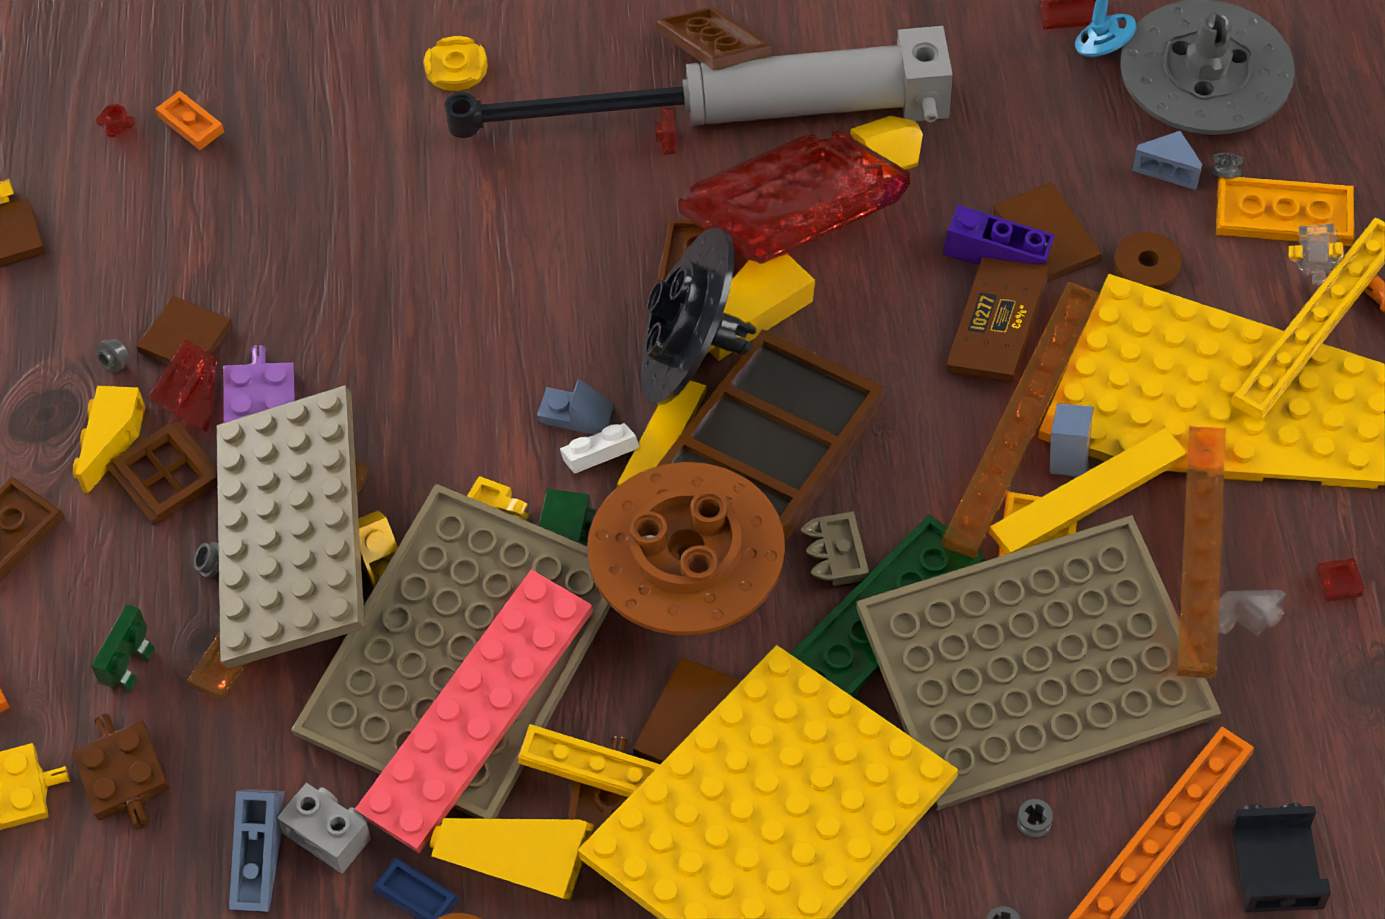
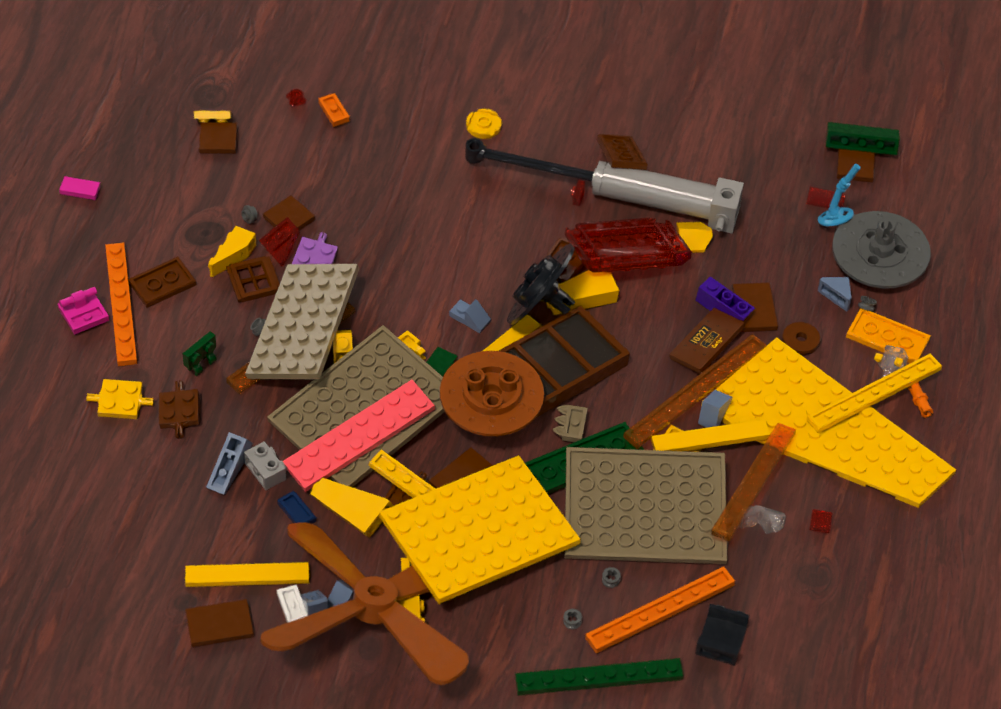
camera: 15 degrees right, 5 degrees down
white plate [560,423,639,474] -> none

